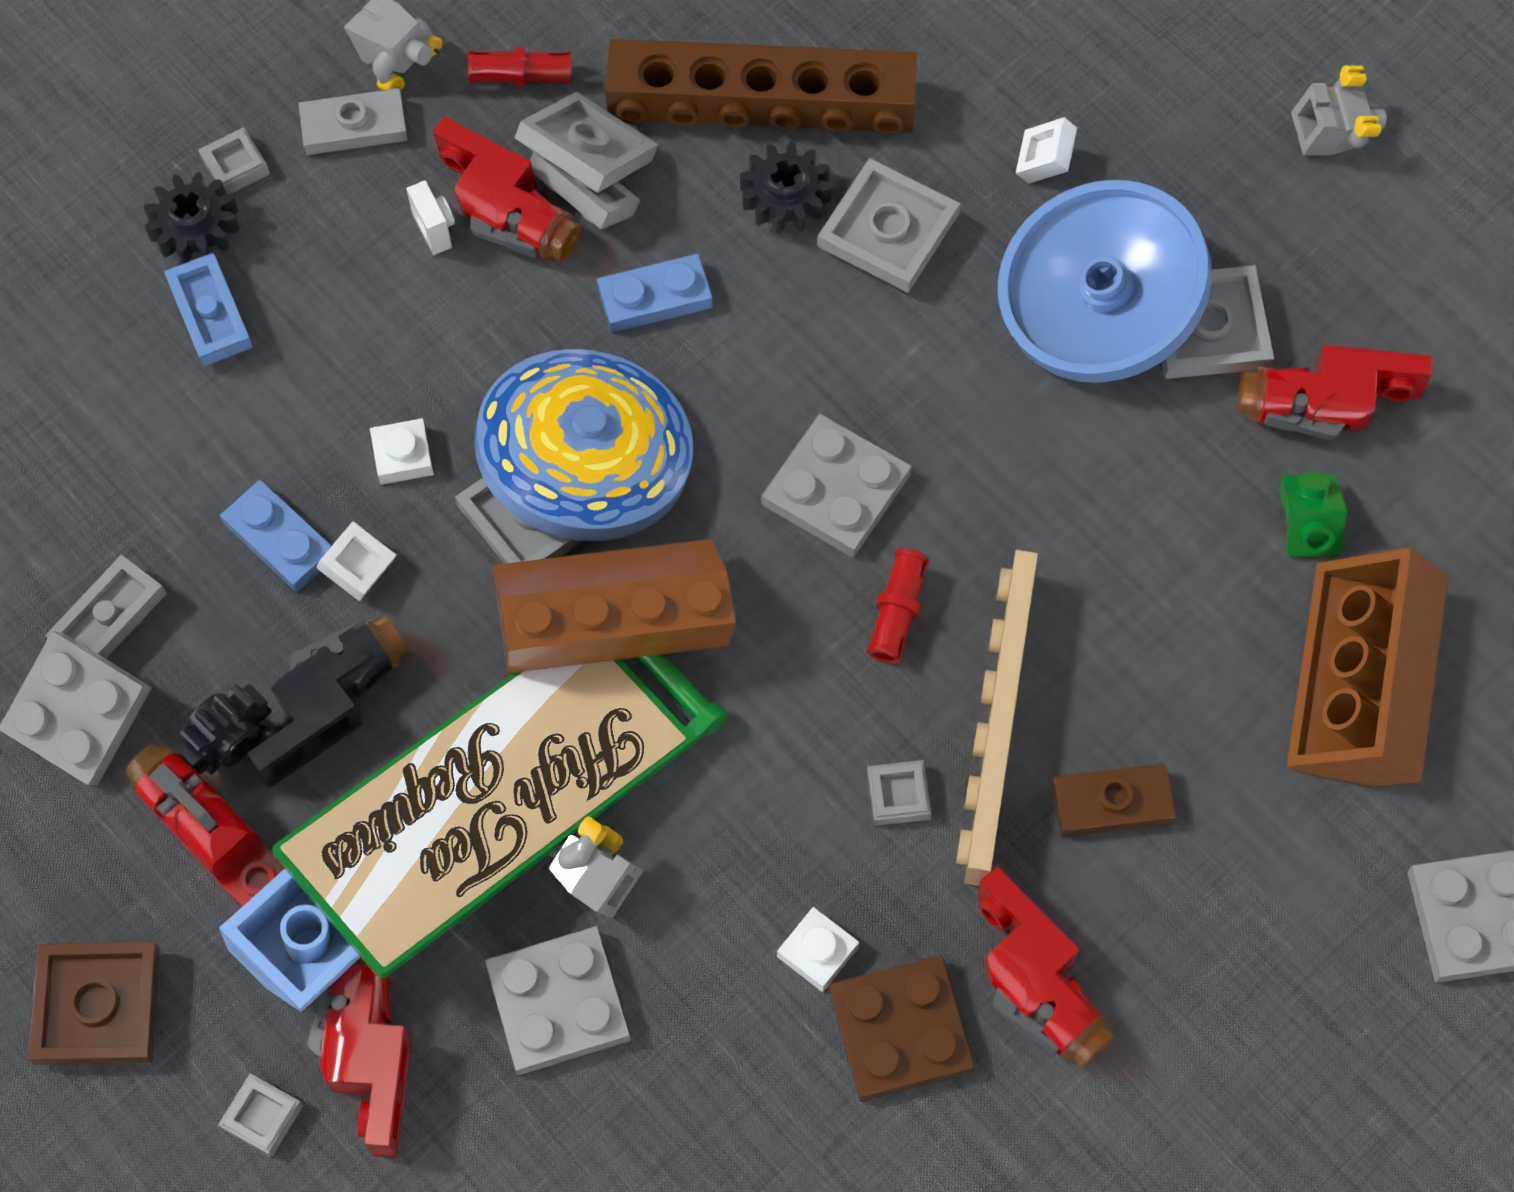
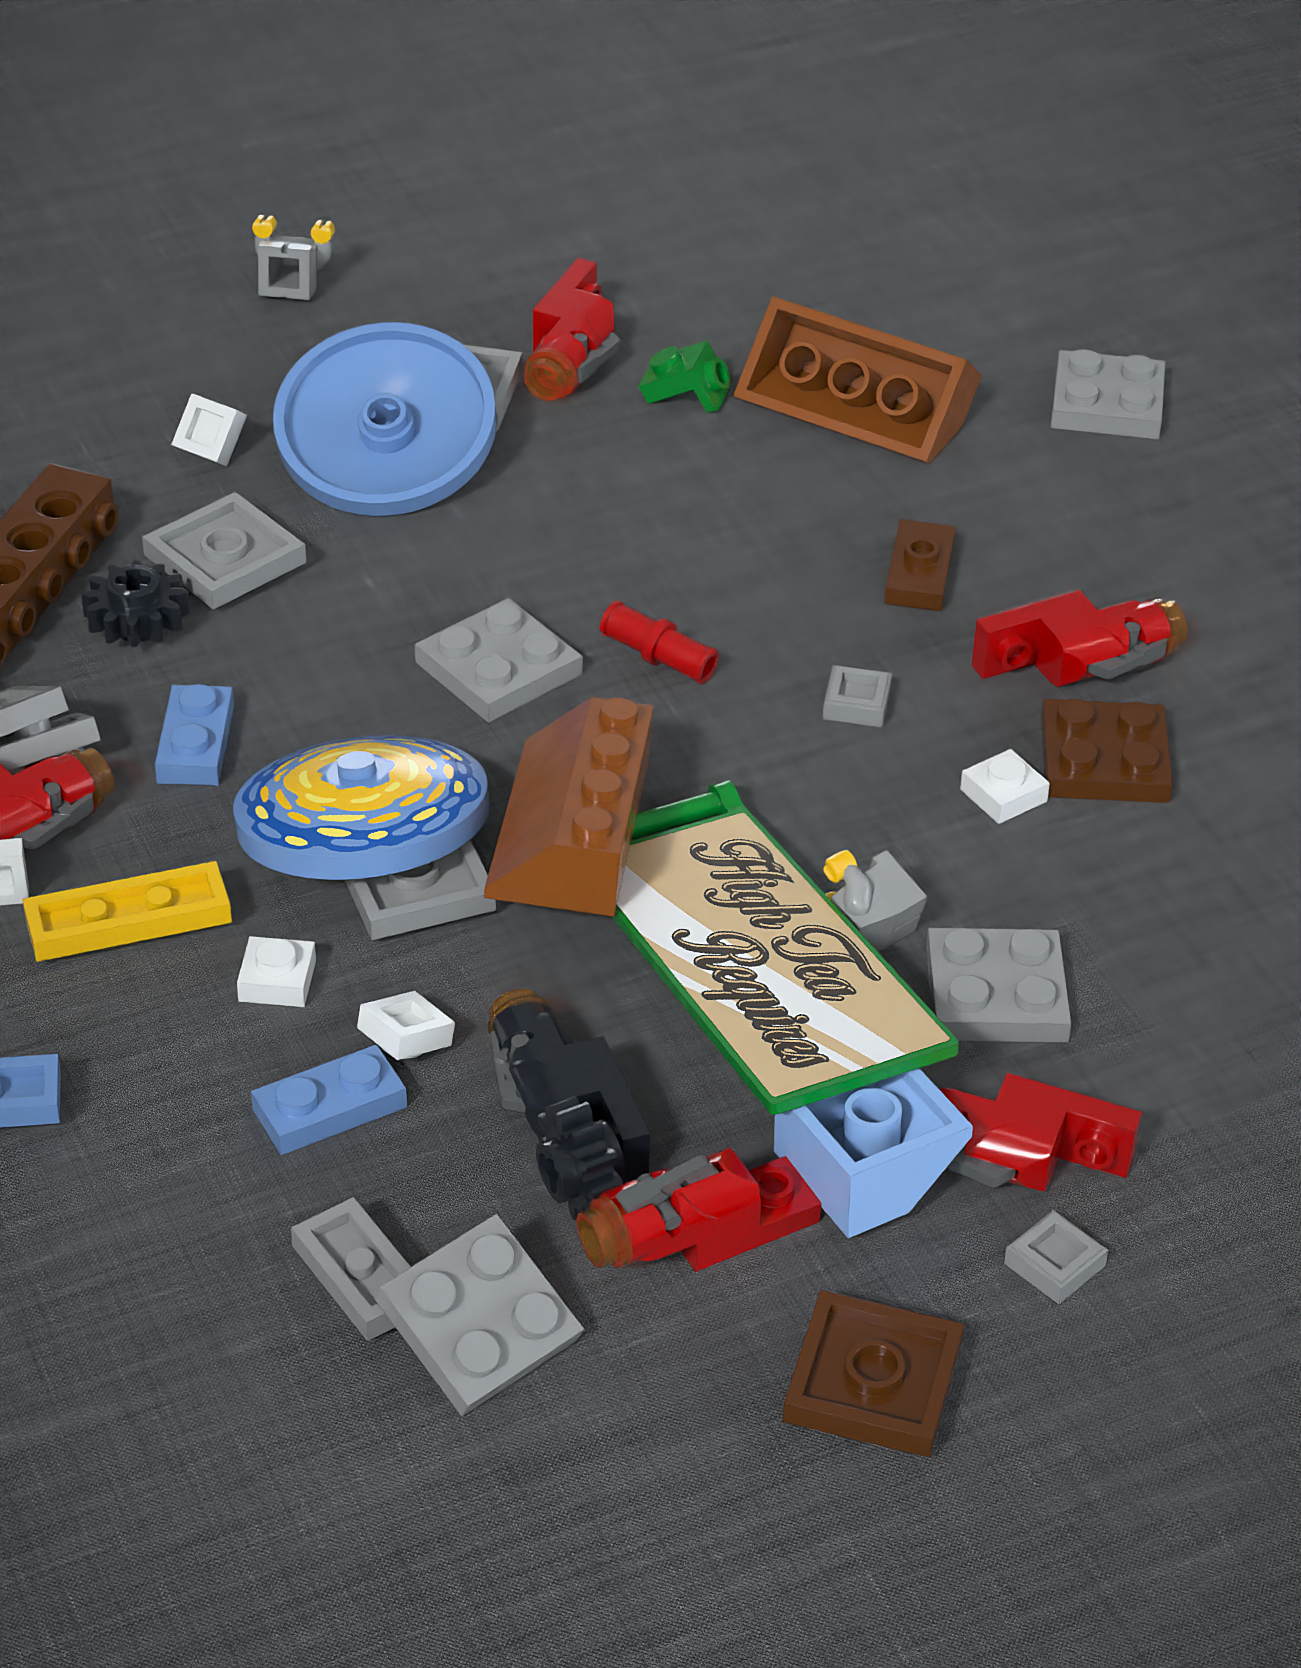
camera: 75 degrees left, 25 degrees down
tan plate [956,550,1038,886] -> none
none -> yellow plate [22,861,232,962]

